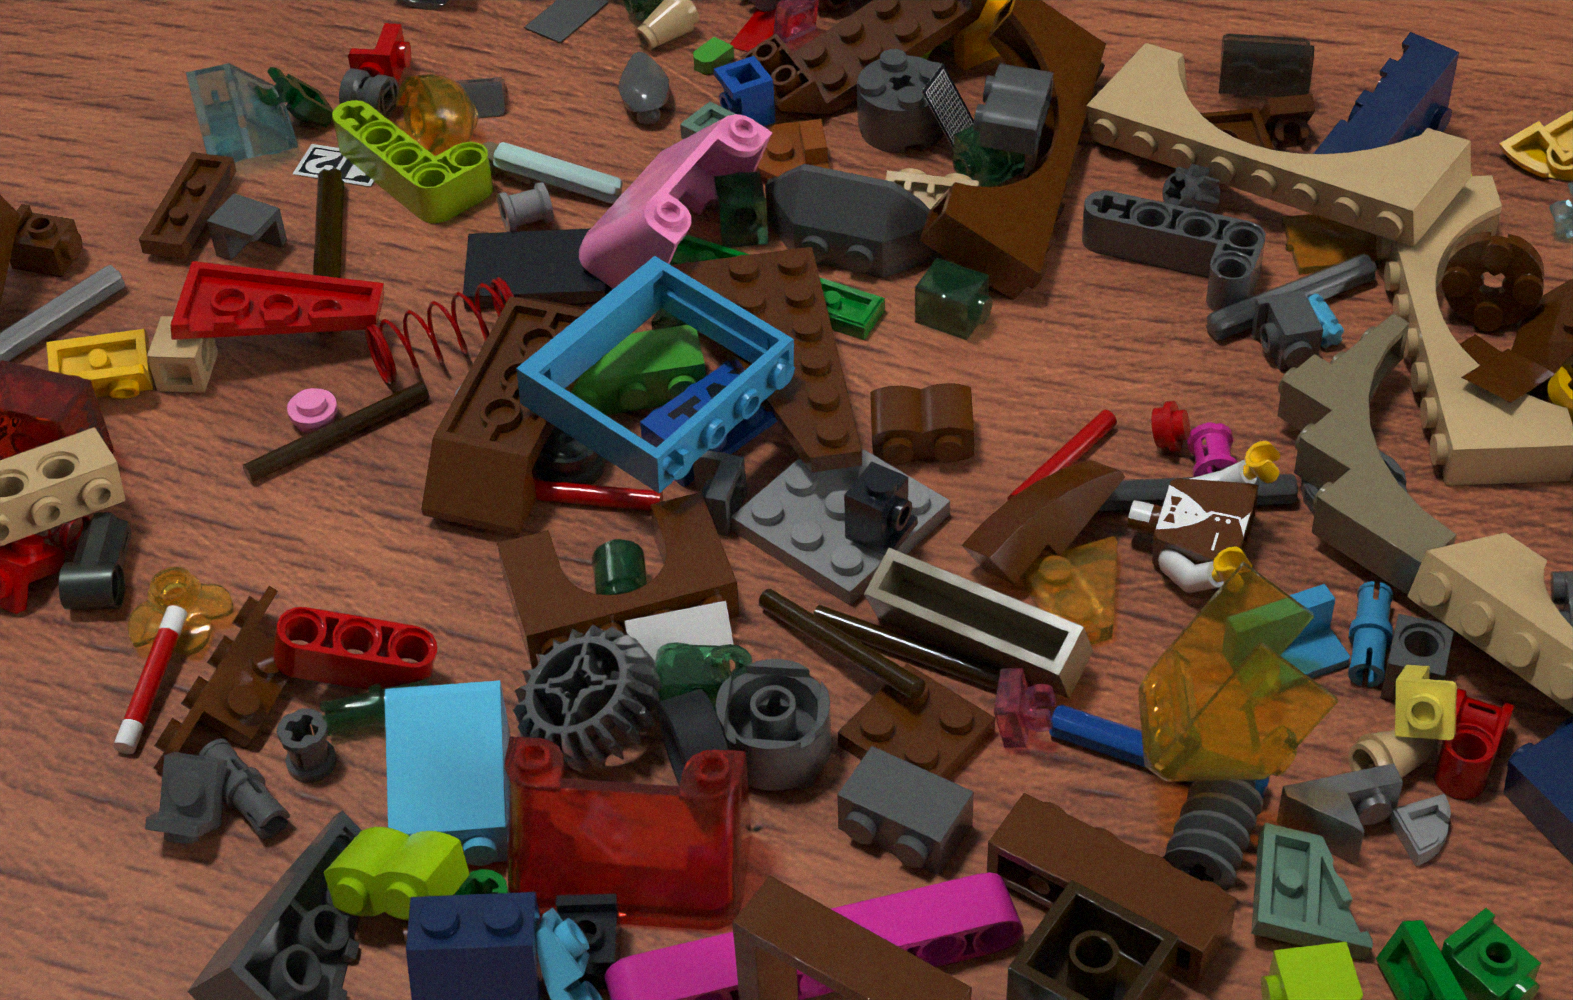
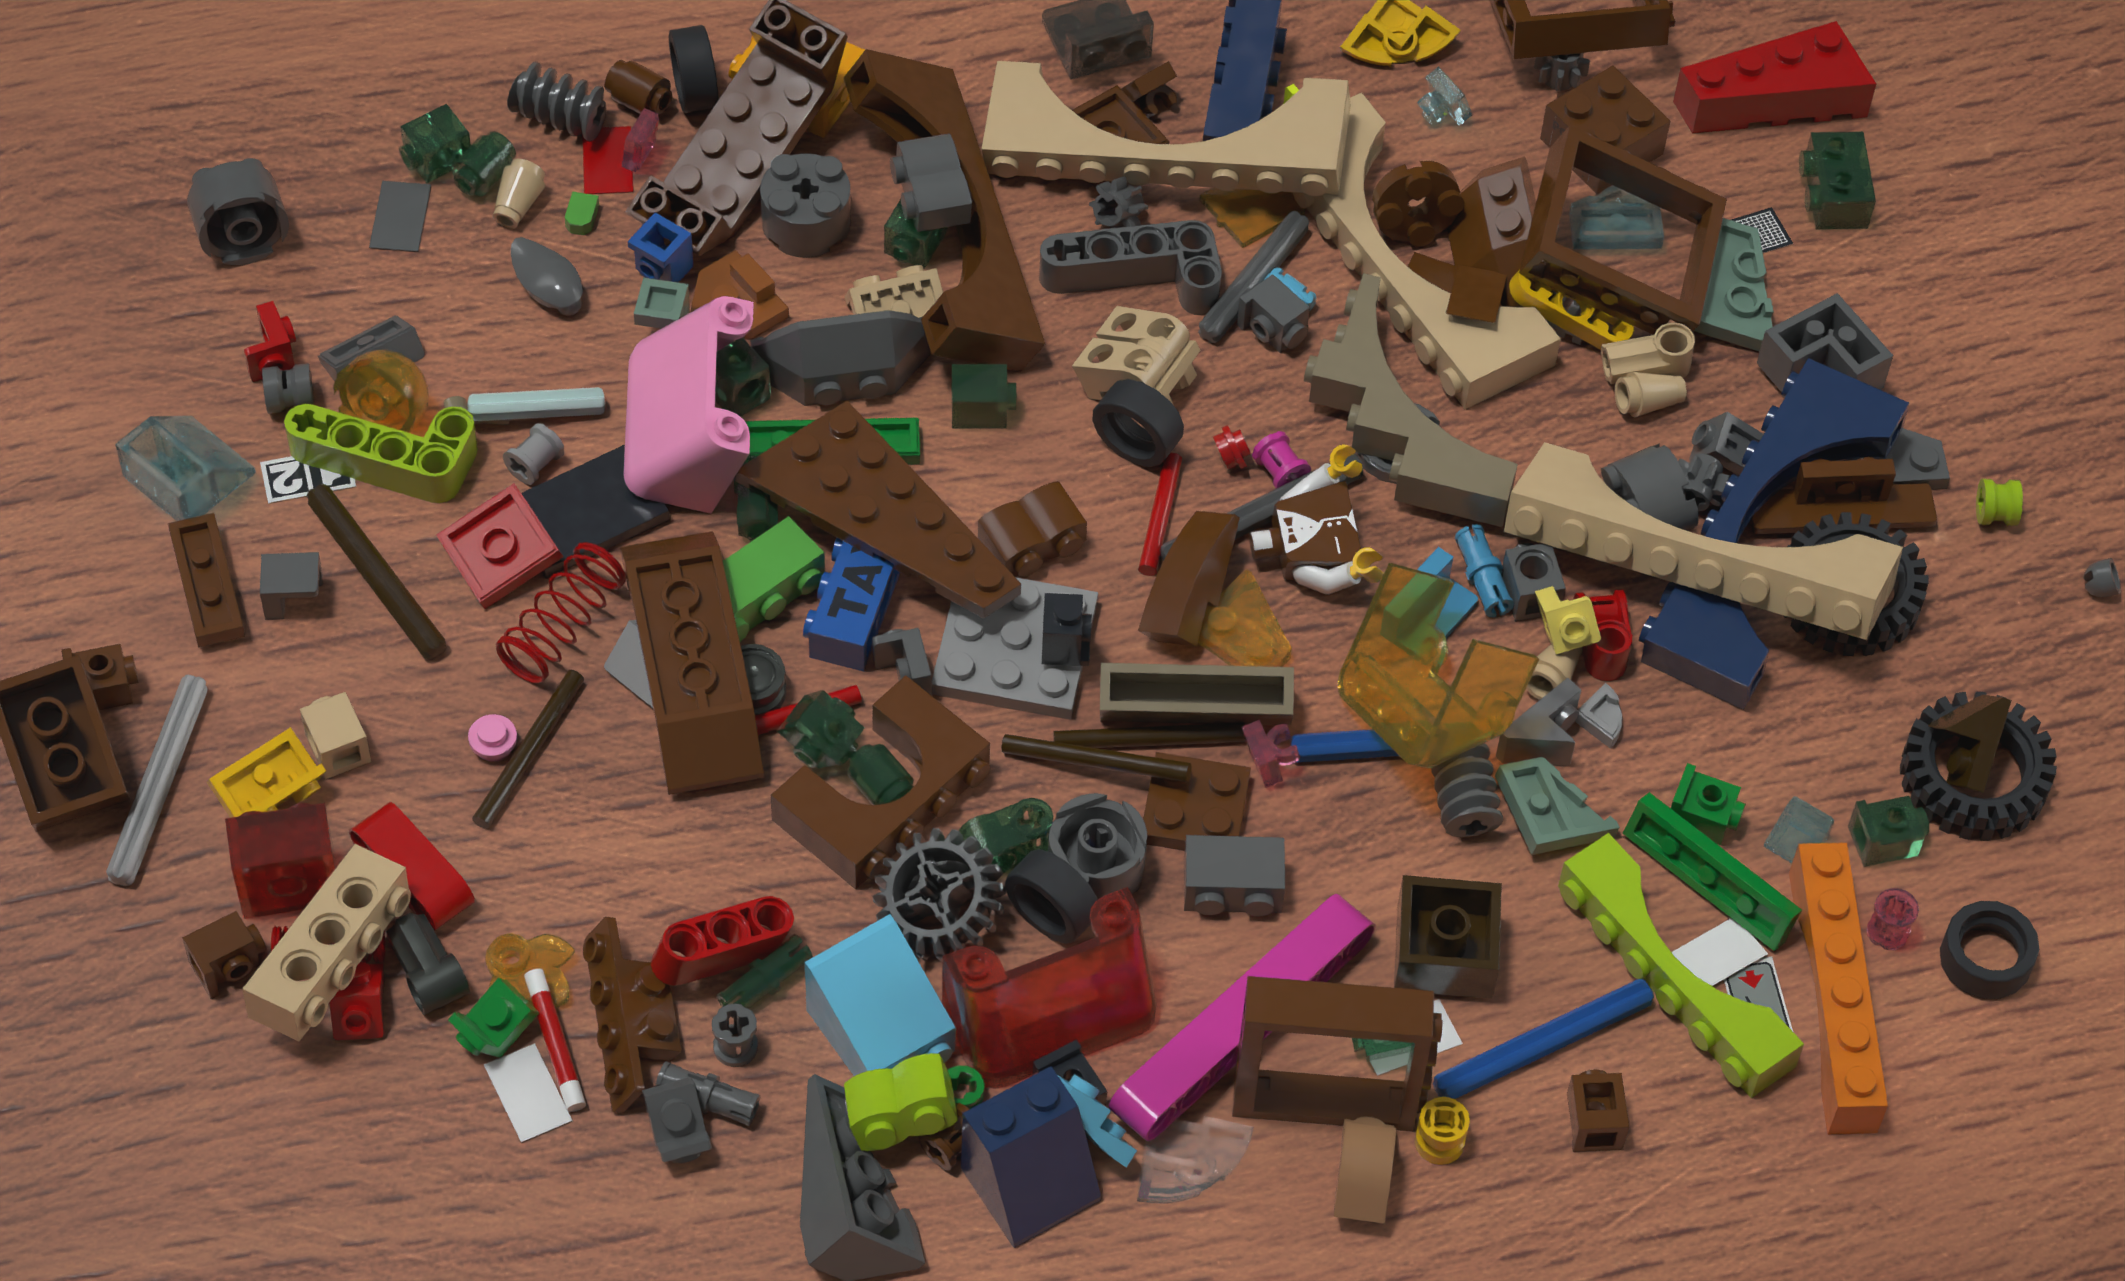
camera: 35 degrees left, 10 degrees up
red wing [170,261,384,340] -> none
dark green plate [253,67,333,128] -> none
dark azure window [516,256,795,493] -> none
white sticker [625,601,736,674] -> none
black sticker [922,63,980,161] -> none
reddish brown brick [987,793,1237,985] -> none
none -> red beam [349,802,475,931]
none -> tile [436,483,563,609]
none -> green bracket [448,977,539,1058]
none -> white sticker [484,1044,573,1142]
none -> clear green brick [777,690,865,769]
none -> tan hips [1072,306,1201,406]
none -> black tyre [1092,379,1184,467]

